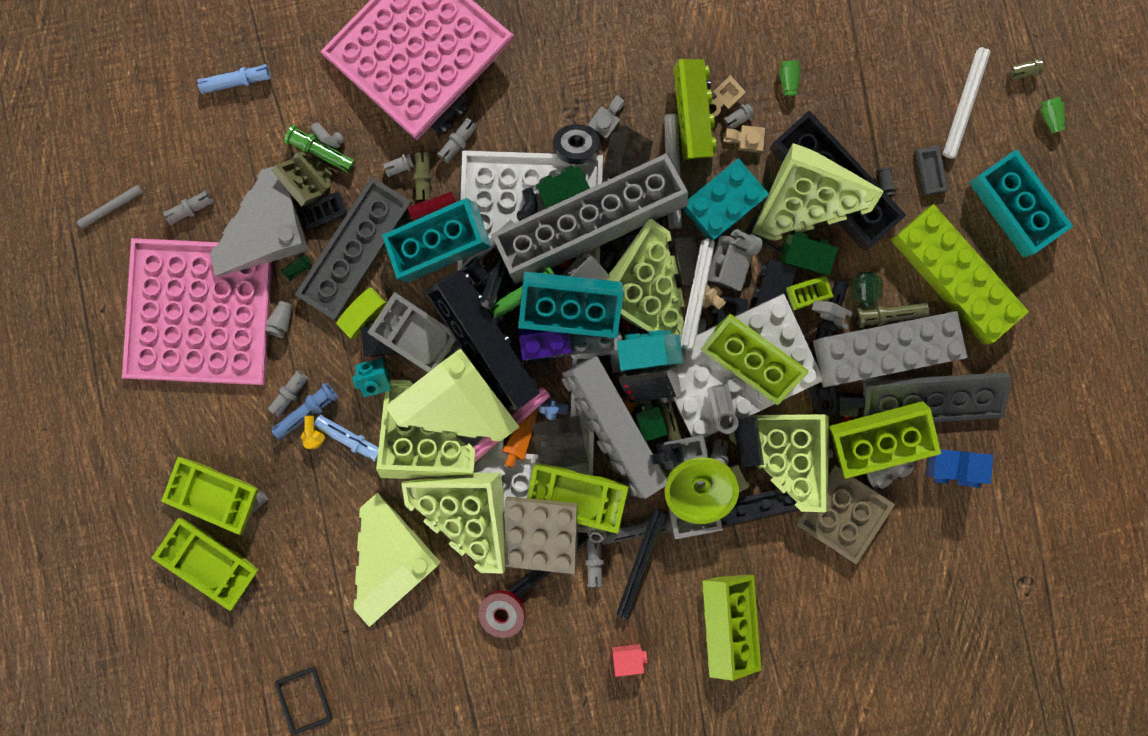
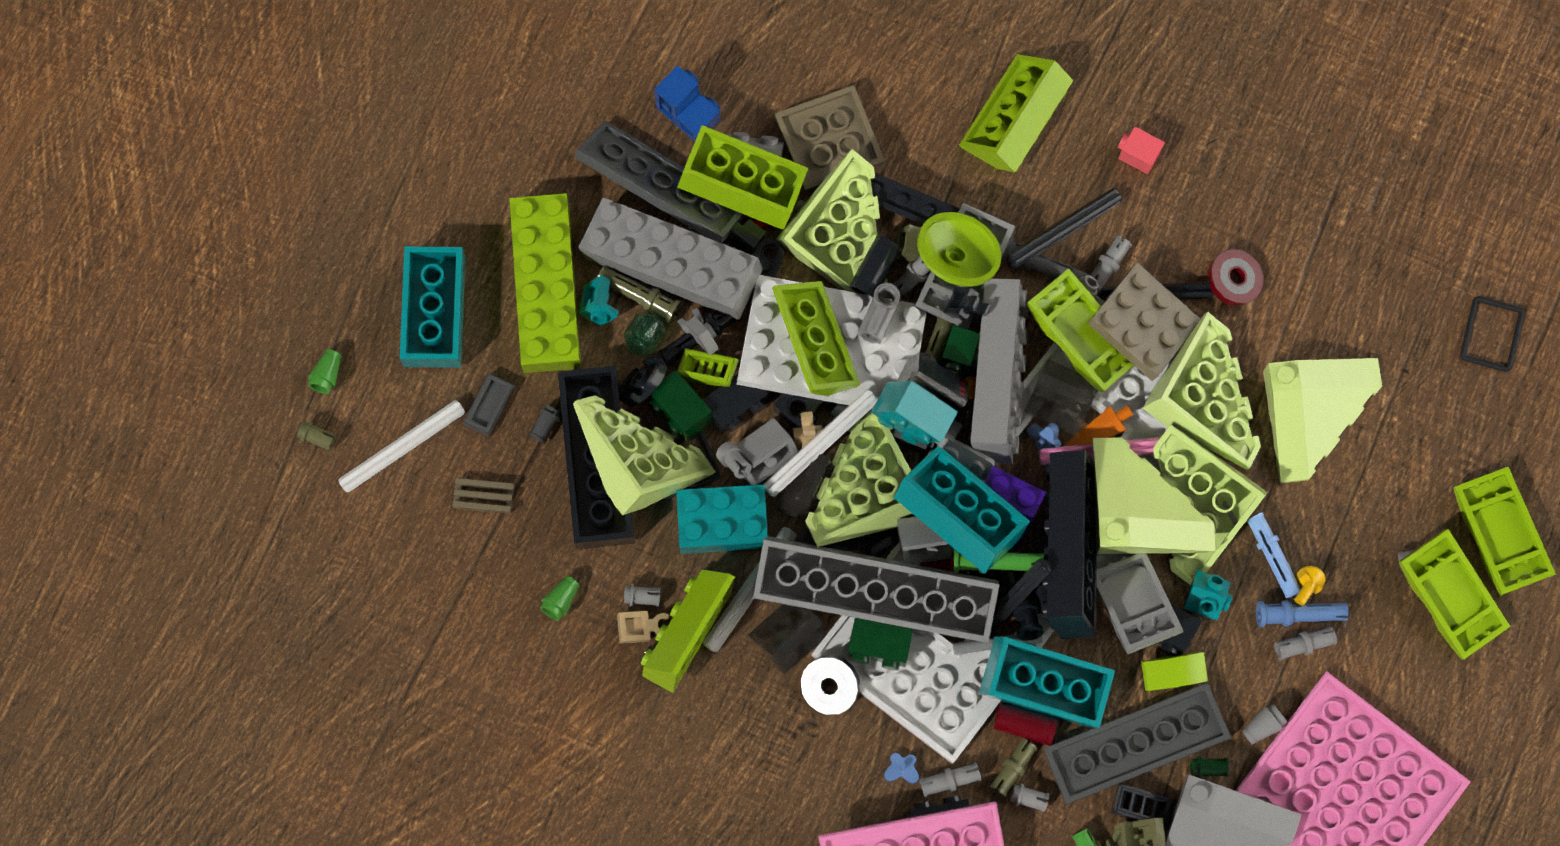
camera: 145 degrees left, 10 degrees down
black arm [516,187,539,221] -> none
light grey plate [588,95,624,140] -> none
tan plate [722,125,765,153] -> none
none -> dark tan tile [452,478,515,514]
none -> teal bracket [579,275,619,326]
none -> black tile [619,356,667,407]
none -> medium blue piece [884,753,919,784]

